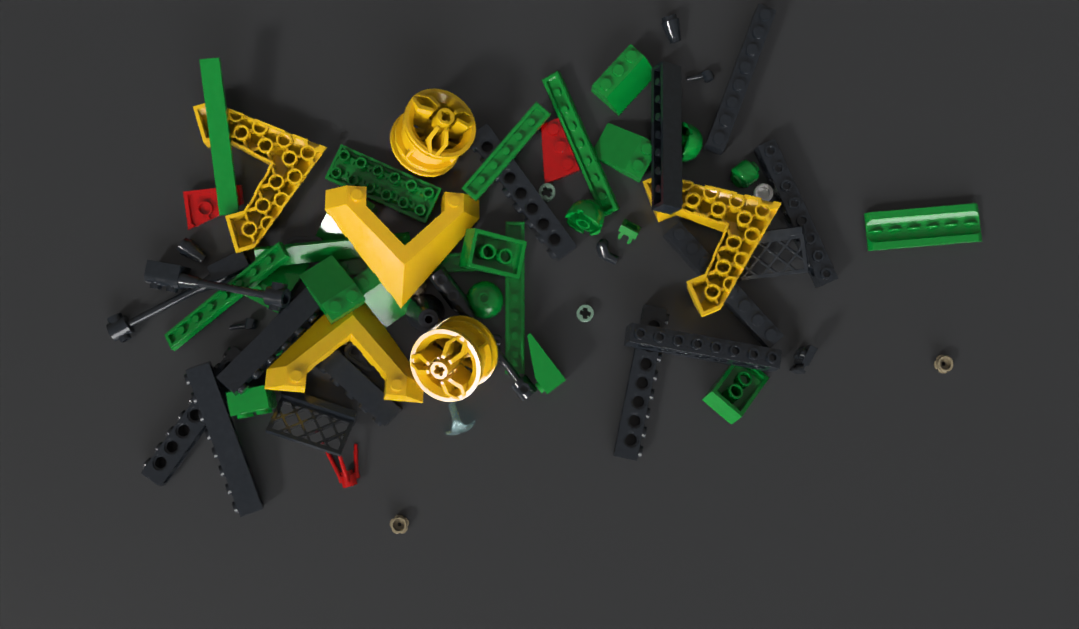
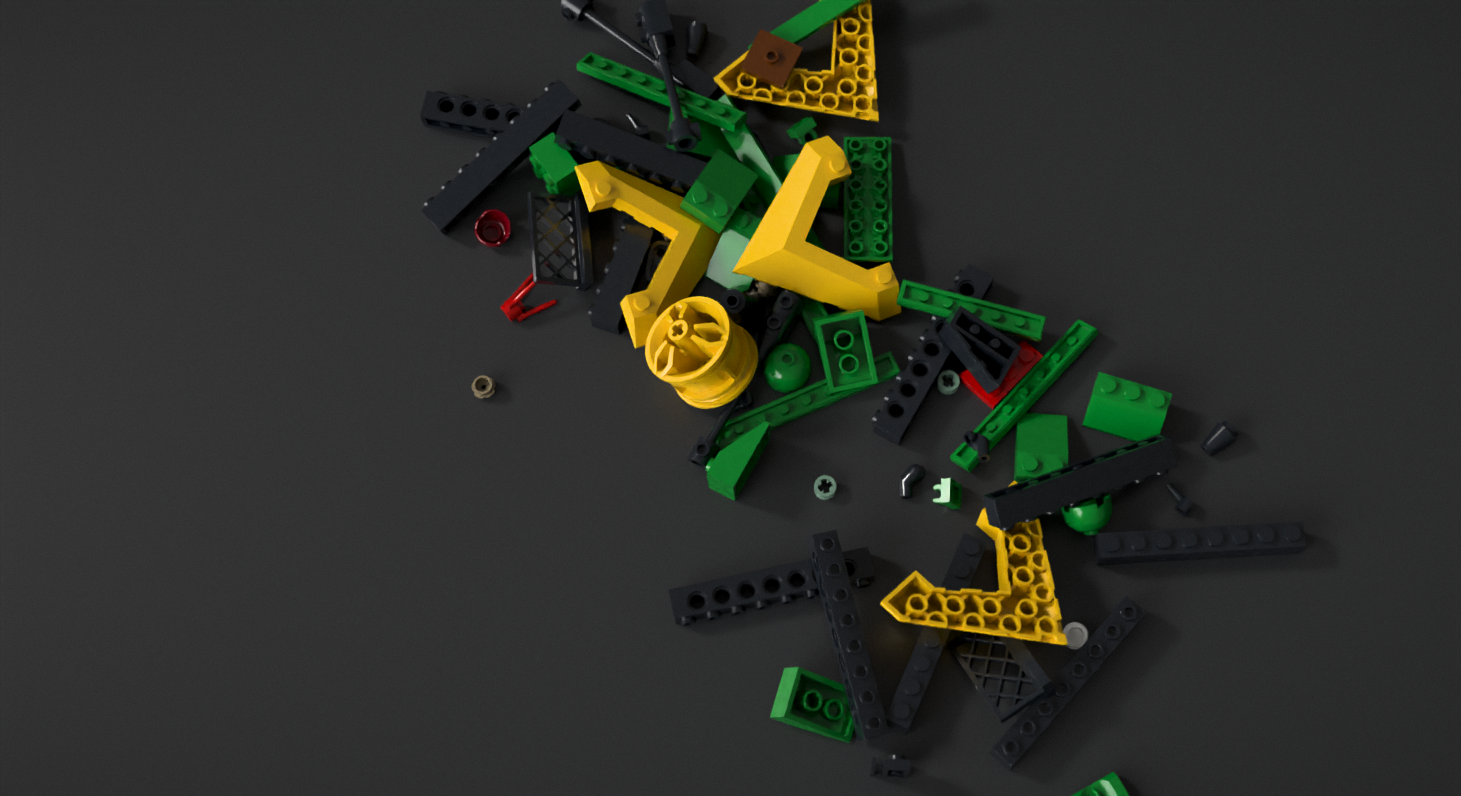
camera: 75 degrees right, 15 degrees down
red wing [183,185,244,230] -> none
yellow wheel [390,88,476,177] -> none
clear light blue plant [444,403,475,436] -> none
green cylinder [565,199,605,236] -> none
green head [730,160,759,188] -> none
none -> dark red hair [475,209,511,248]
none -> reddish brown plate [740,29,803,90]
none -> green tile [786,117,817,146]
none -> black wedge [938,305,1022,394]
none -> black arm [963,431,991,463]

